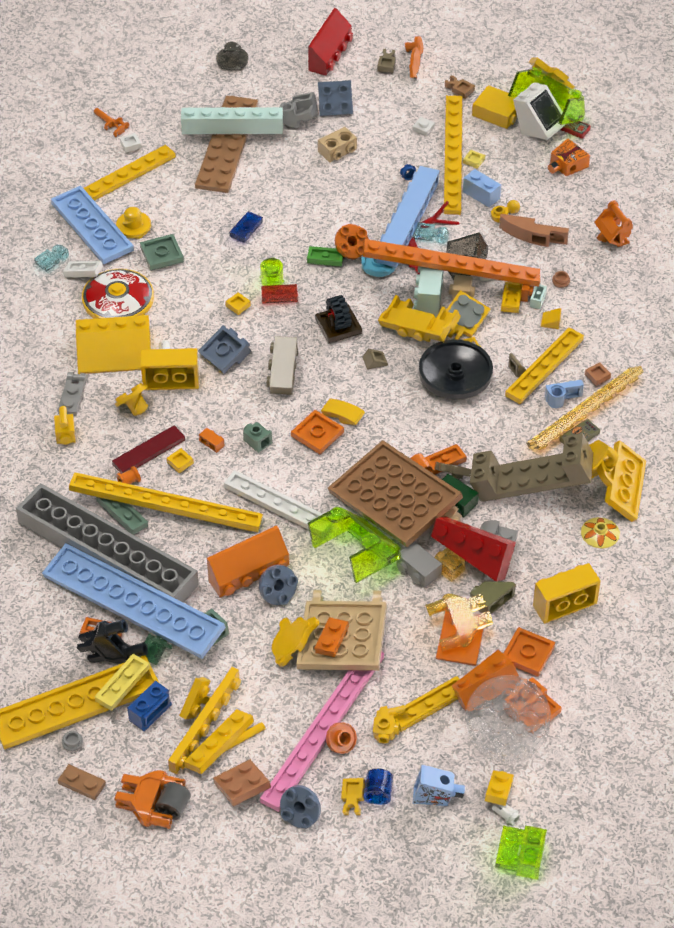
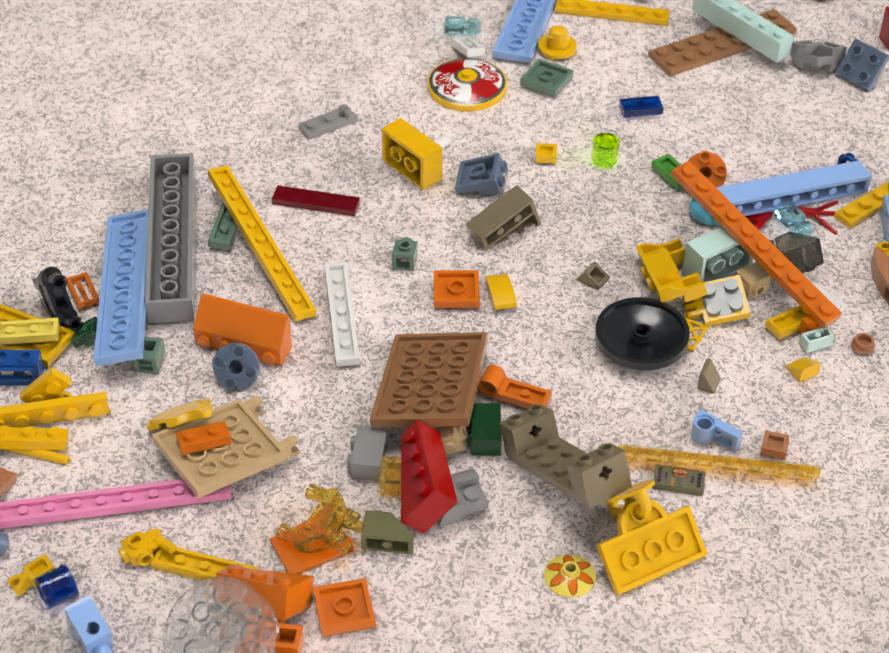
camera: 50 degrees right, 5 degrees down
yellow brick [54,406,76,445] -> none
yellow slope [76,315,151,374] -> none
yellow plate [115,383,148,416] -> none
orange bush [116,466,141,484] -> none
yellow plate [166,448,194,473] -> none
orange piece [199,428,225,453] -> none
clear red plate [261,284,298,304] -> none
clear neon green windscreen [307,507,401,583] -> none
plate [315,295,362,344] -> none
tan brick [318,127,357,163] -> none
orange plate [326,722,357,754] -> none
dark tan plate [434,462,471,479] -> none
yellow plate [505,327,584,404] -> none
yellow brick [533,563,601,624] -> none

